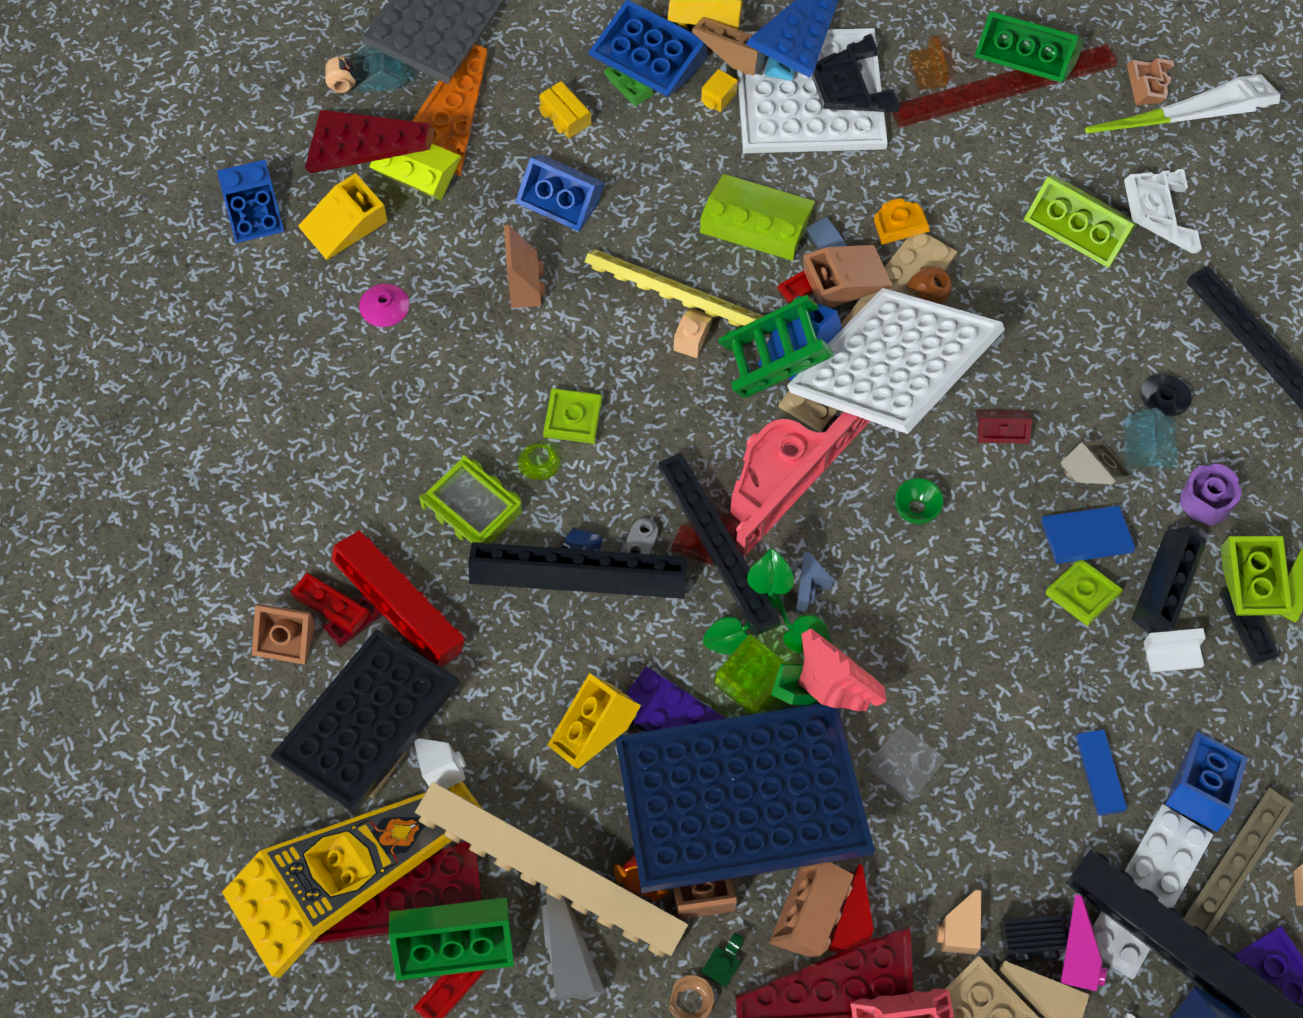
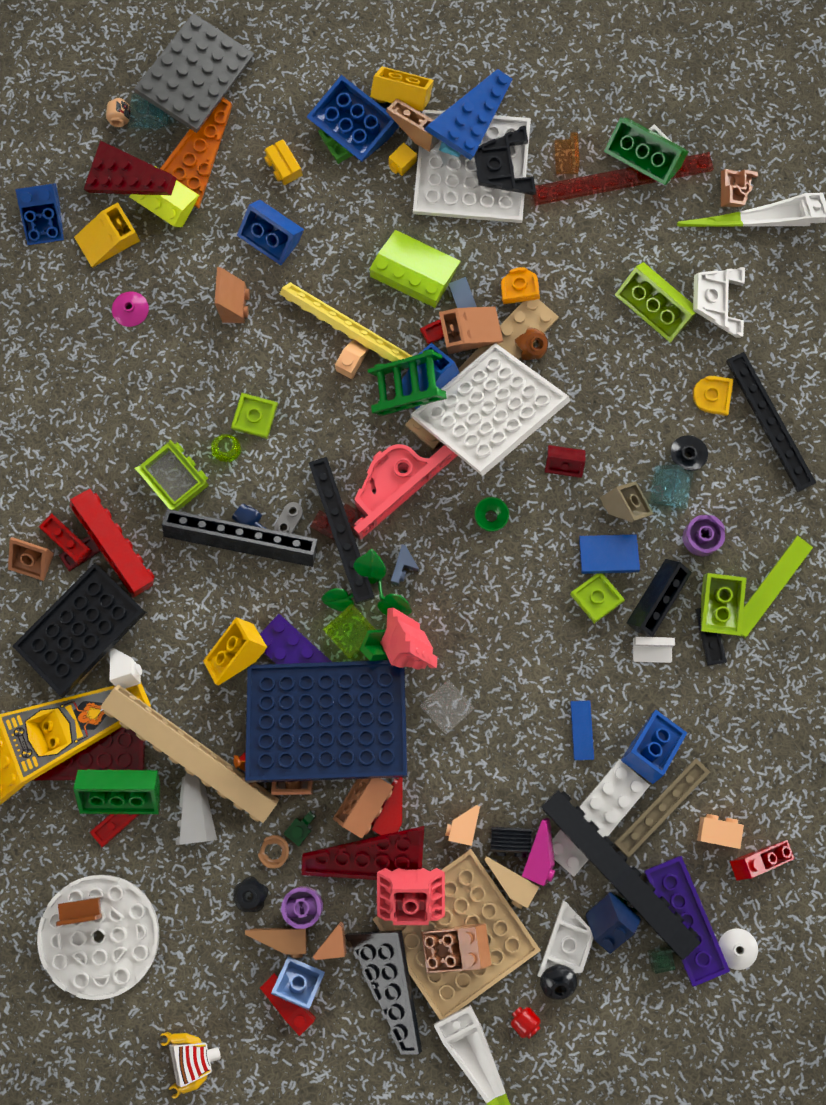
camera: 10 degrees right, 15 degrees up
none -> yellow tile [693,376,733,416]

